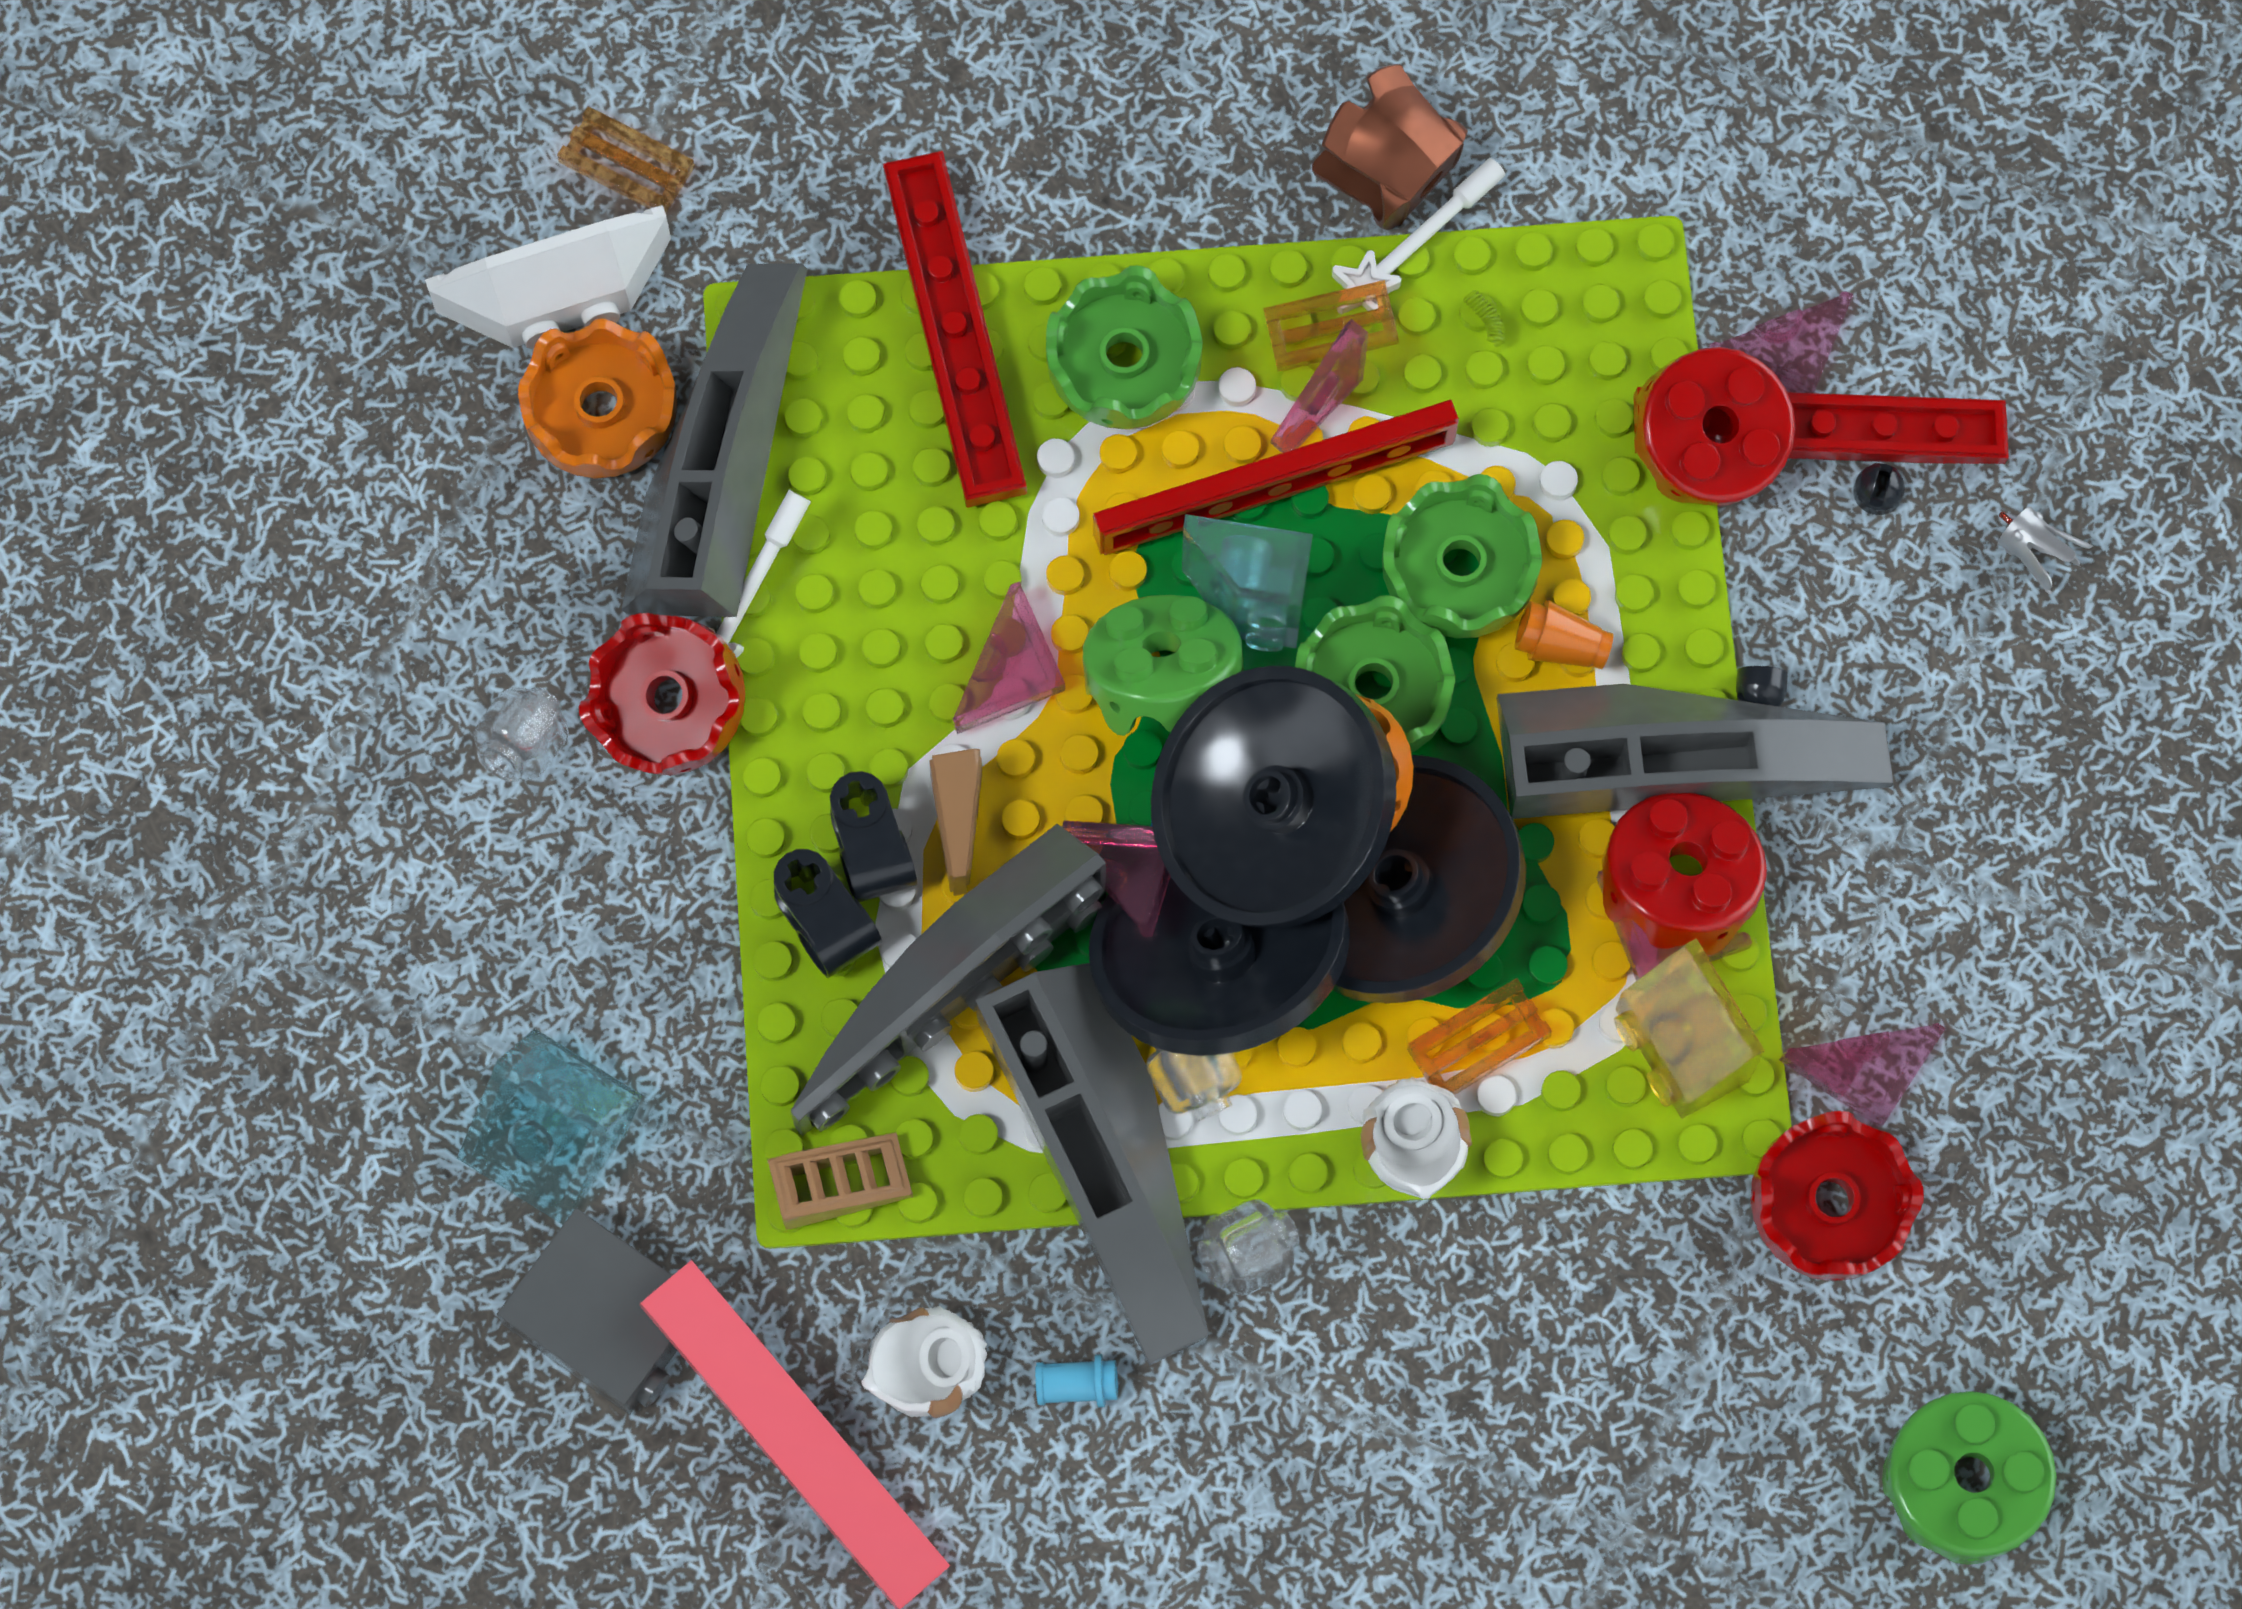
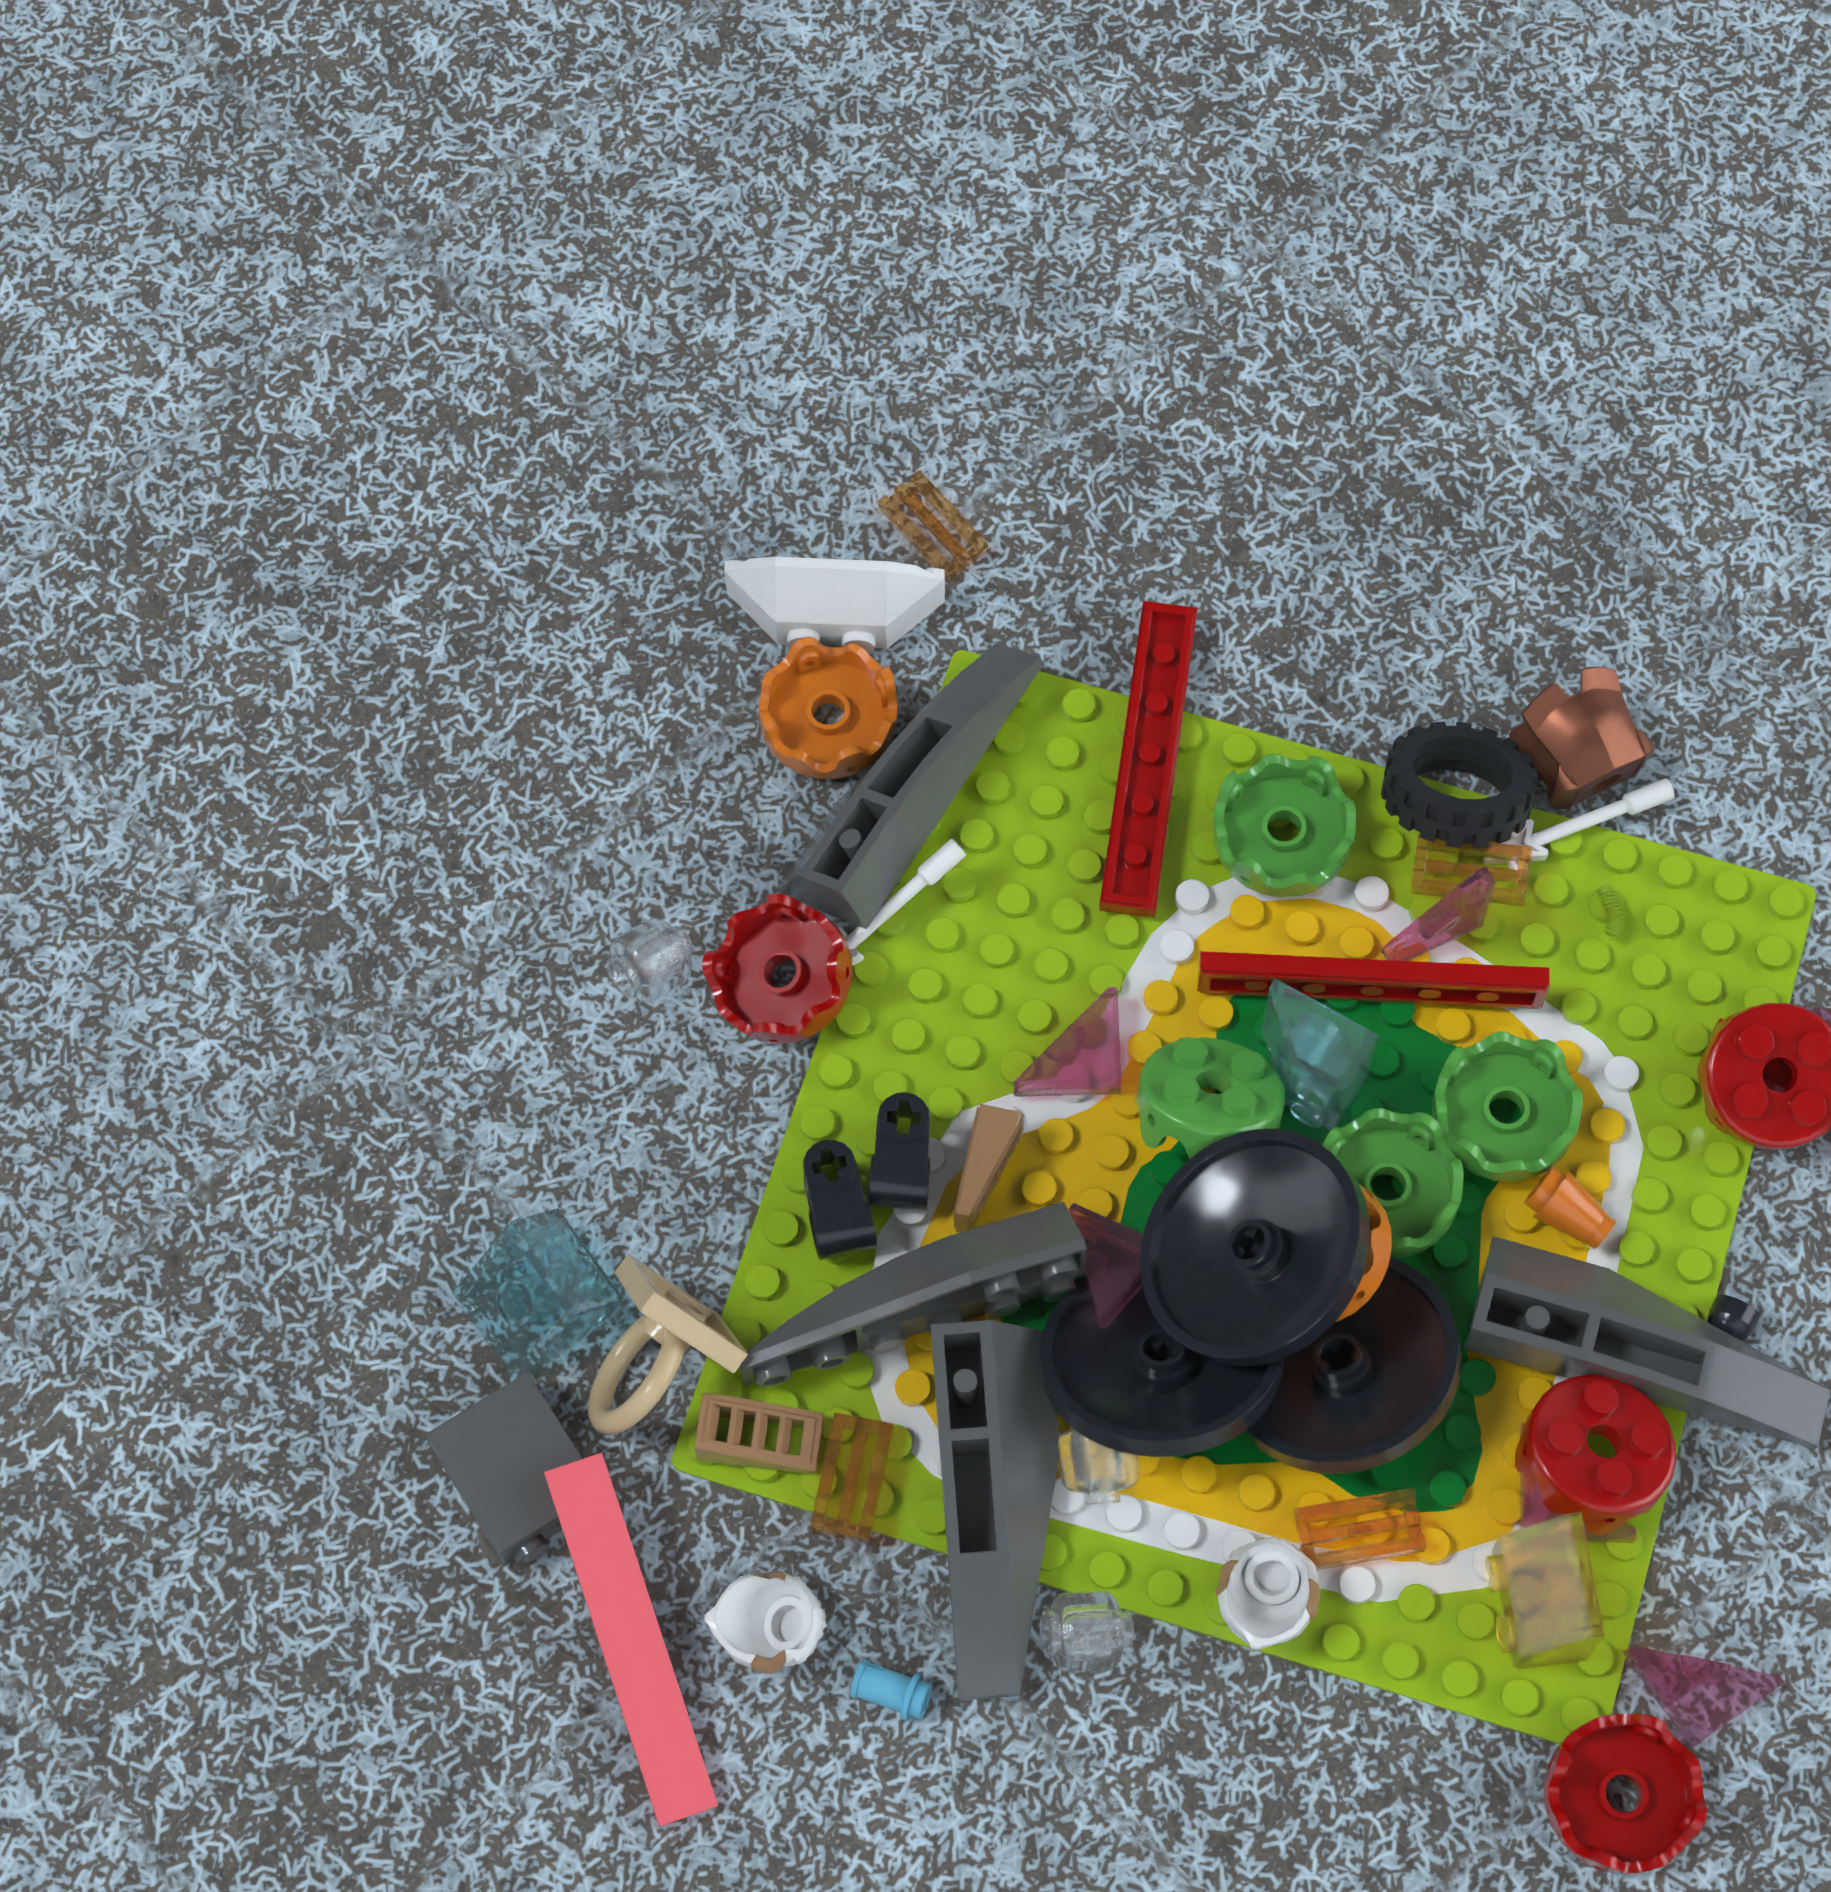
camera: 25 degrees right, 5 degrees down
none -> tan tile [588,1254,748,1435]
none -> clear orange tile [810,1412,894,1545]
none -> black tyre [1381,721,1538,848]

